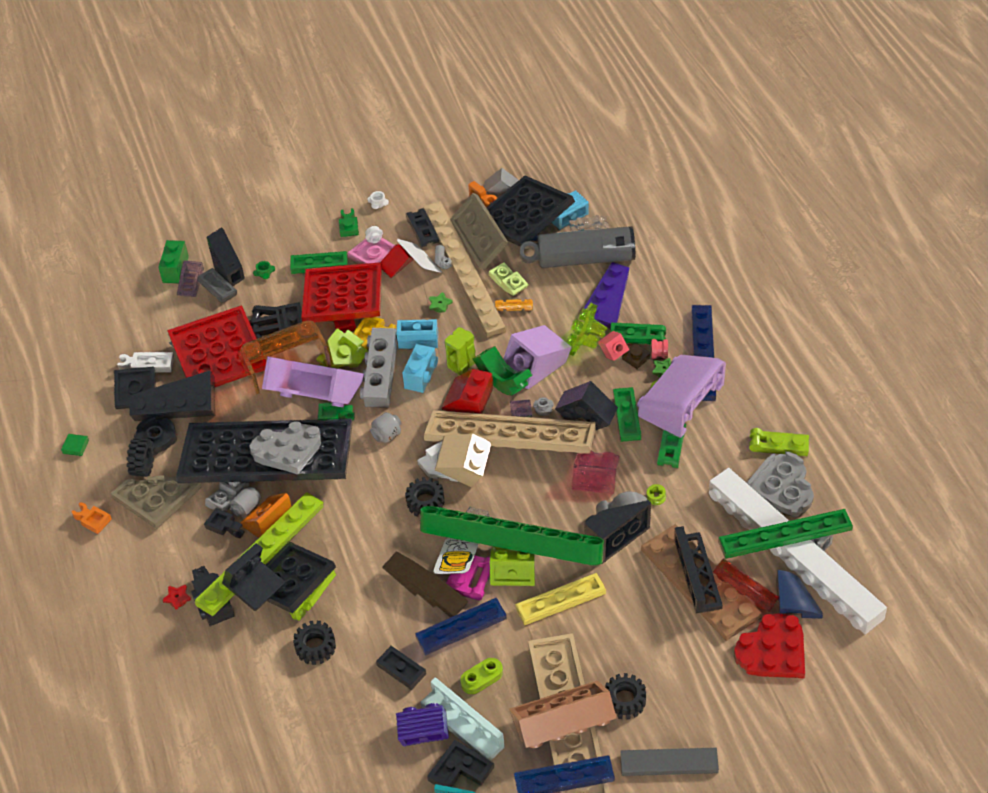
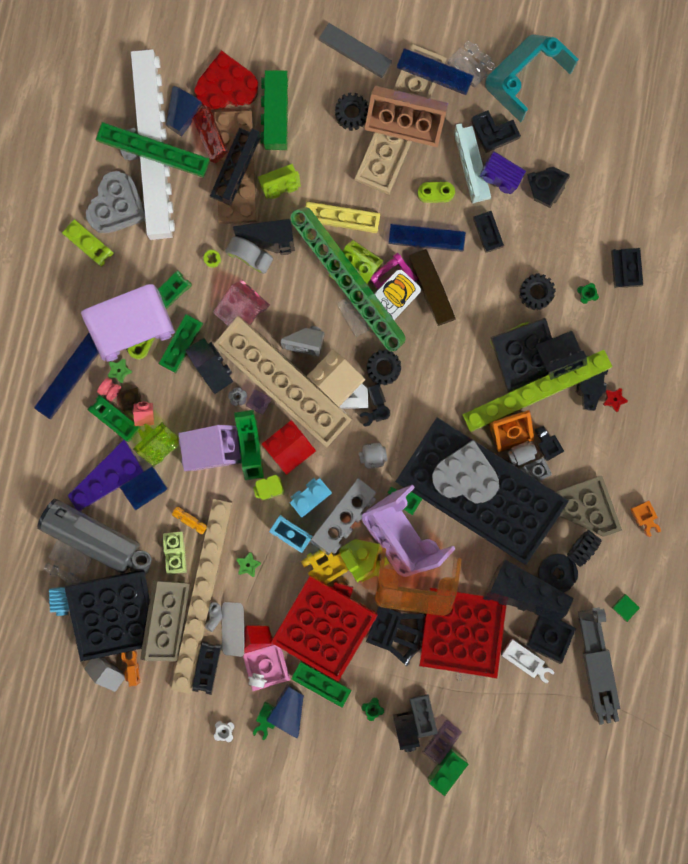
camera: 150 degrees left, 35 degrees up
none -> clear blue plate [120,466,168,511]
none -> lime bracket [258,164,301,199]
none -> green brick [260,70,288,150]
none -> dark blue slope [266,684,304,738]
none -> light grey slope [281,326,324,357]
none -> black bar [360,384,391,427]
none -> black plate [527,167,570,208]
none -> green plate [577,283,599,304]
none -> dark grey hinge [577,607,620,725]
none -> black plate [611,248,643,288]

